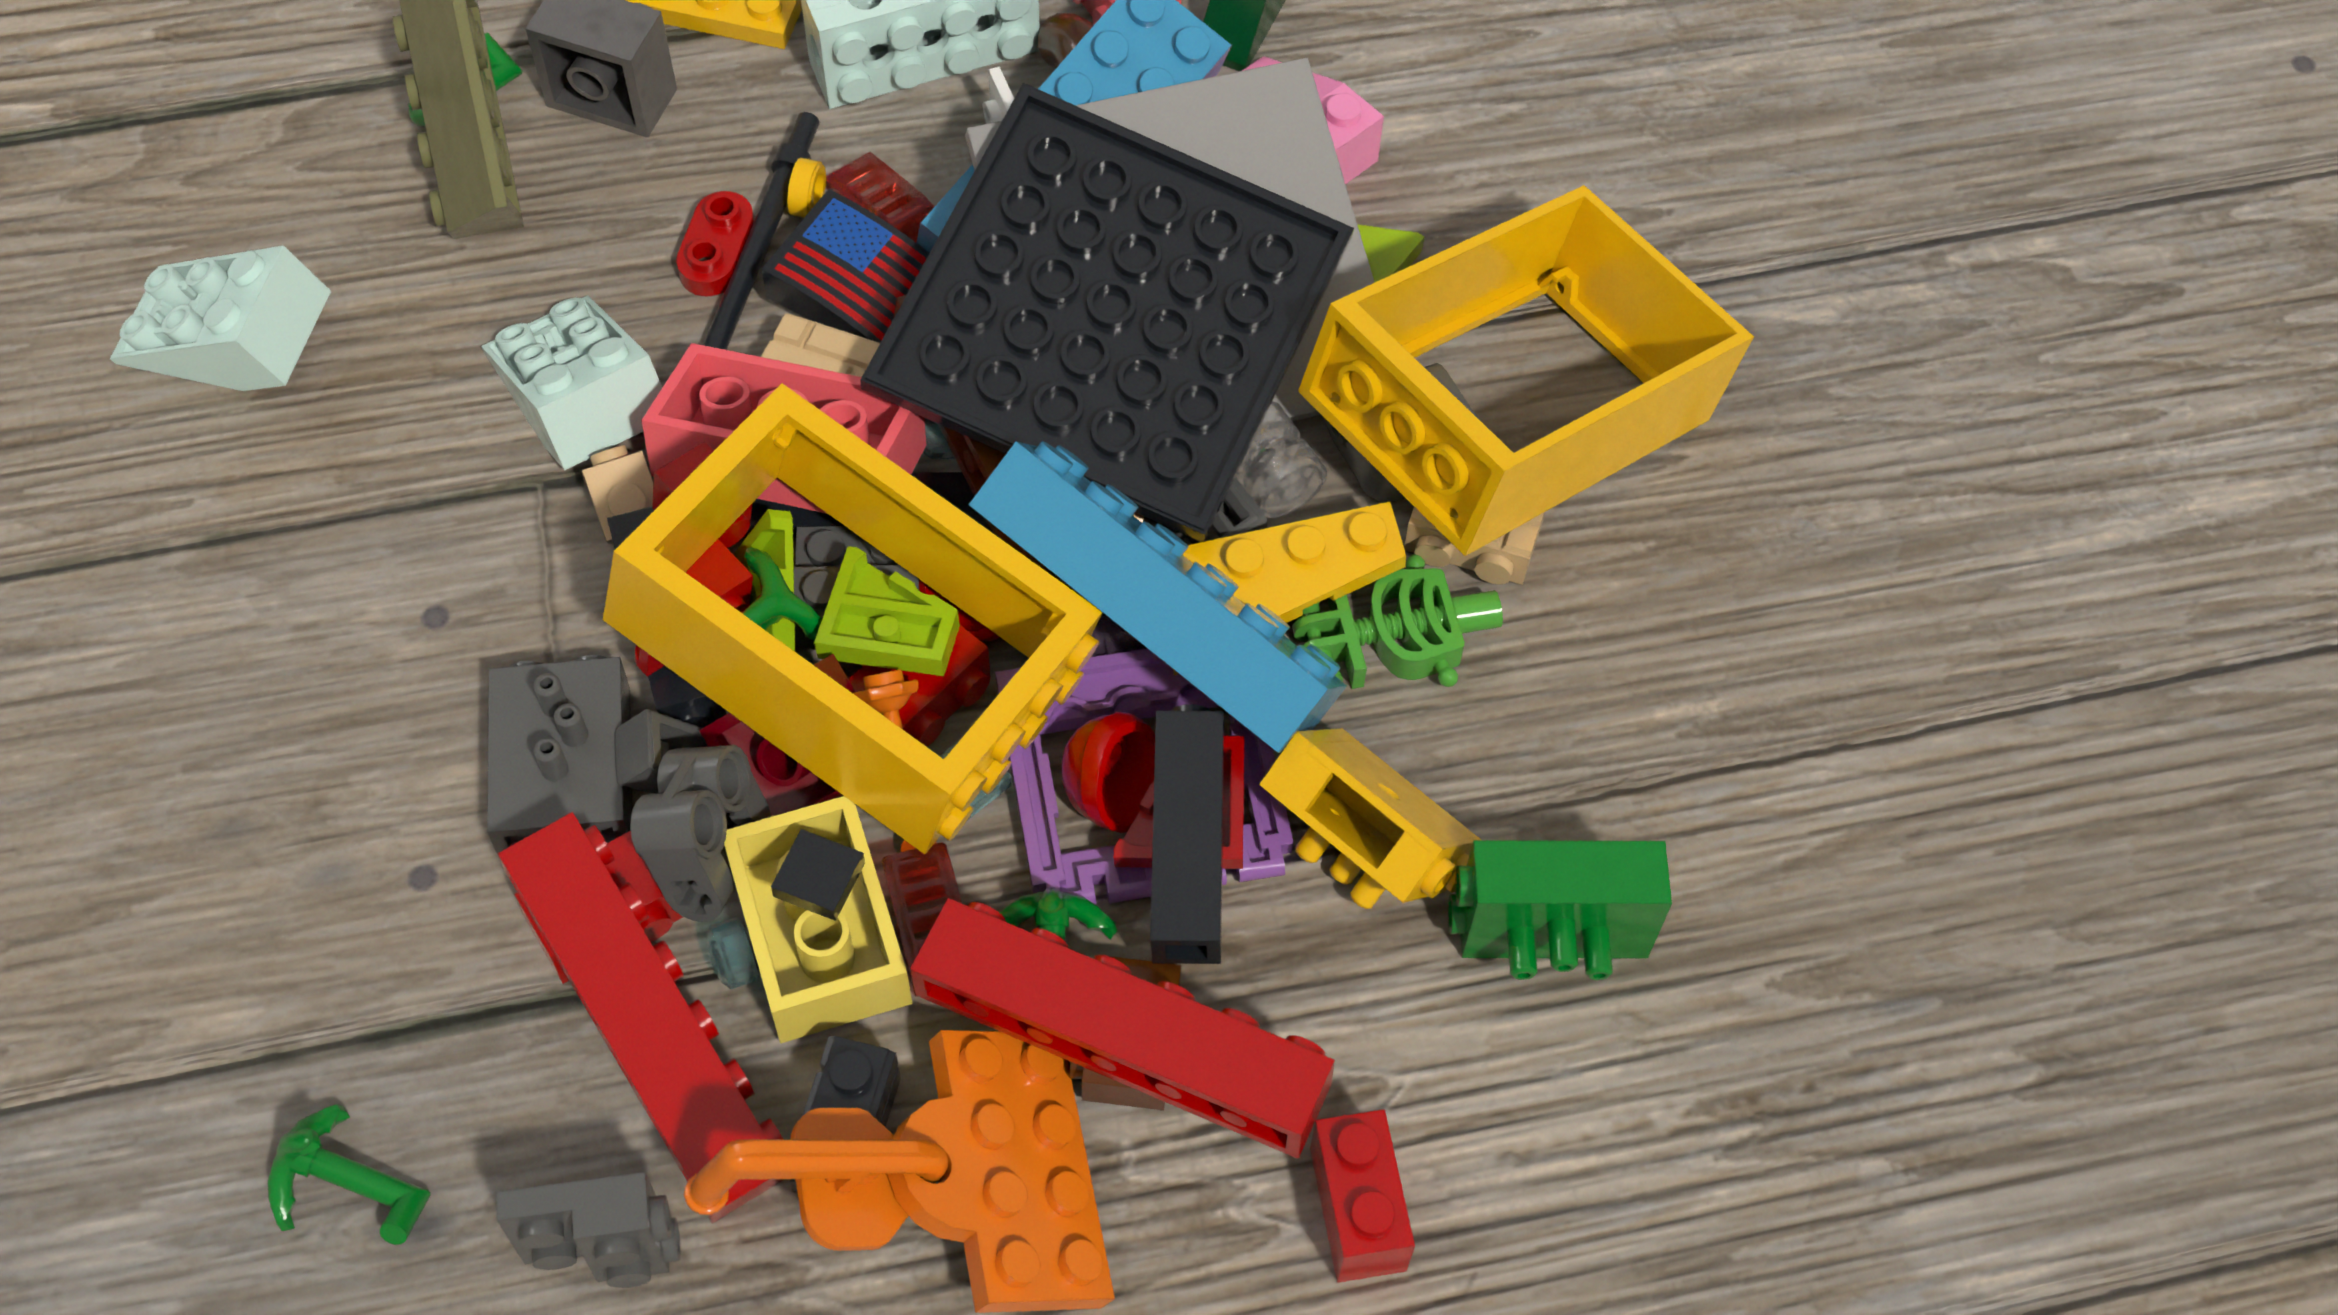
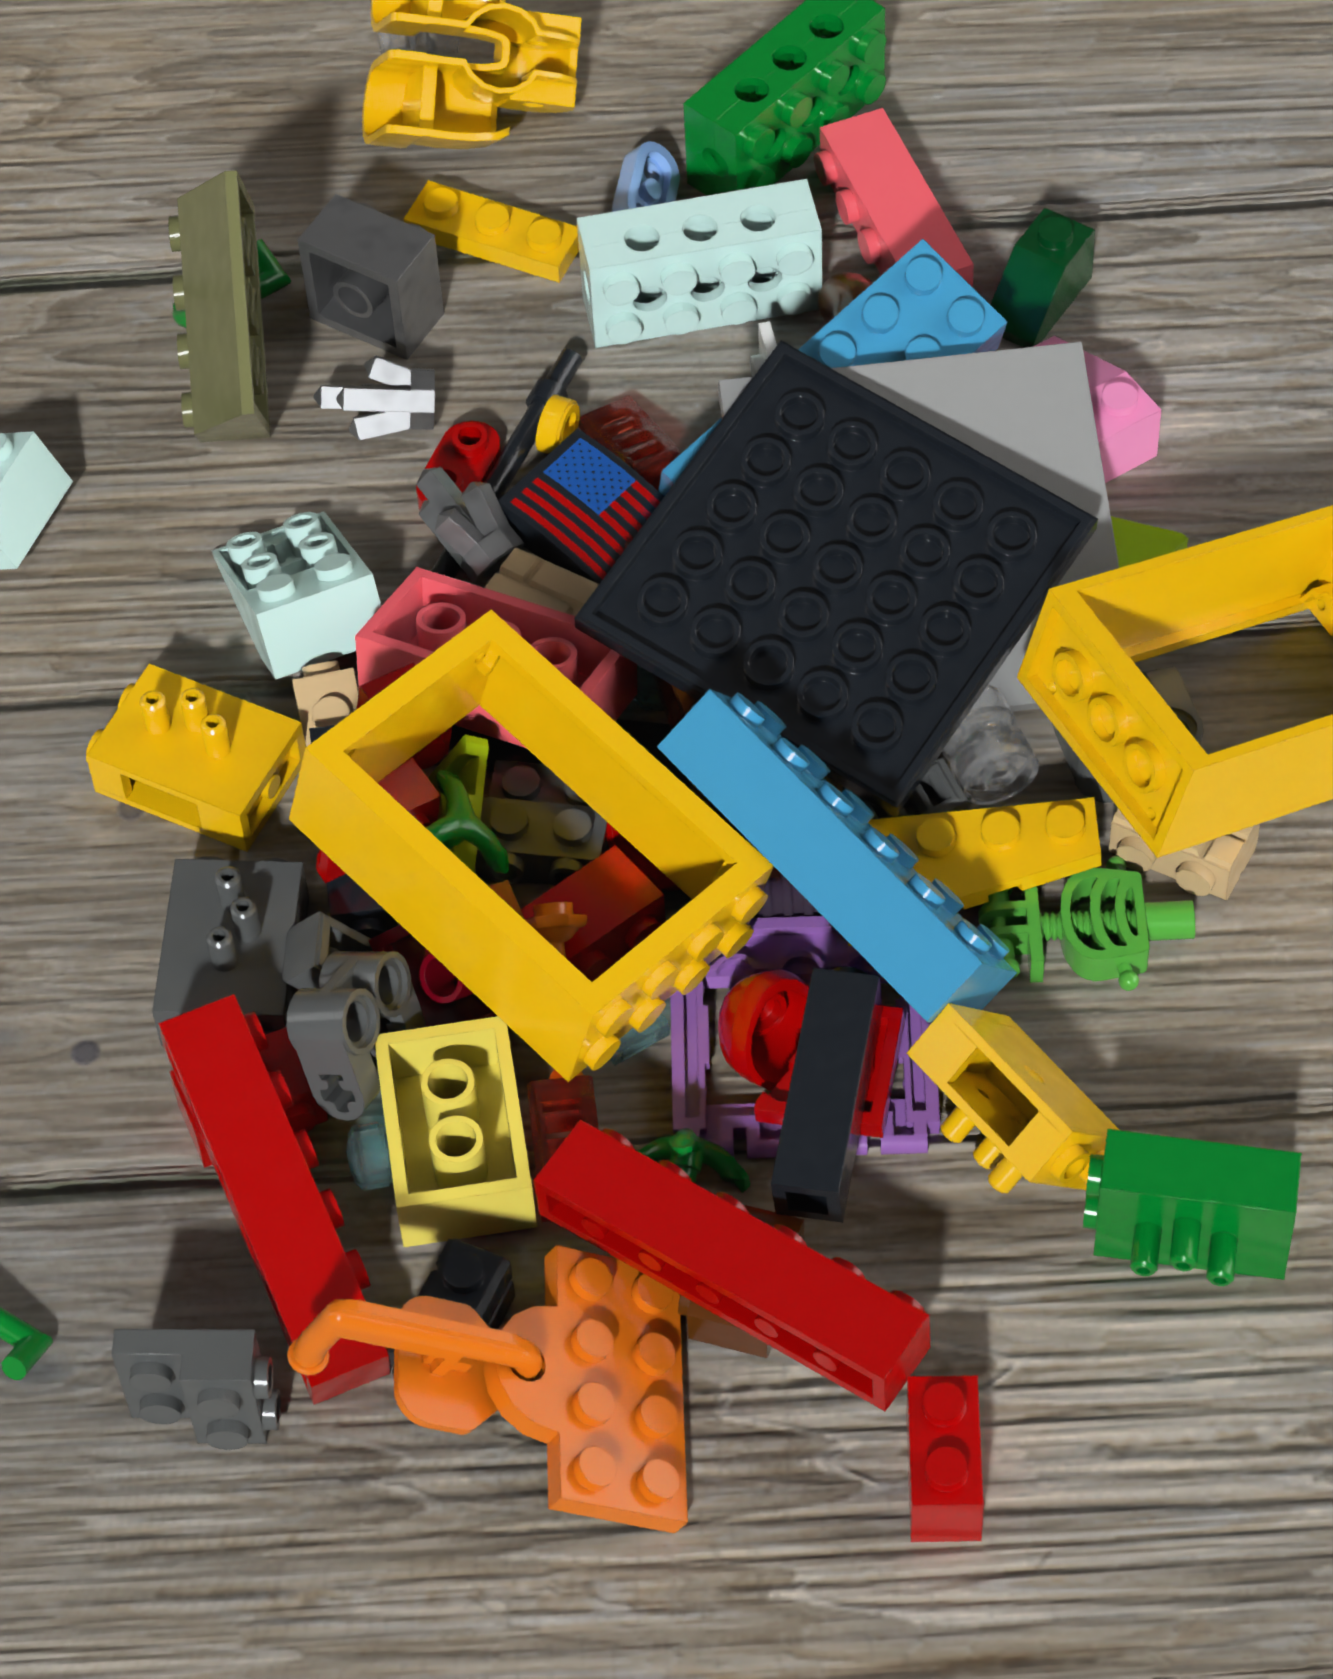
camera: 15 degrees right, 5 degrees down
black tile [771,829,865,921] -> none
lime wing [814,546,960,676] -> none
none -> yellow piece [86,664,306,852]
none -> rock [314,355,435,441]
none -> flat silver rock [416,467,524,585]

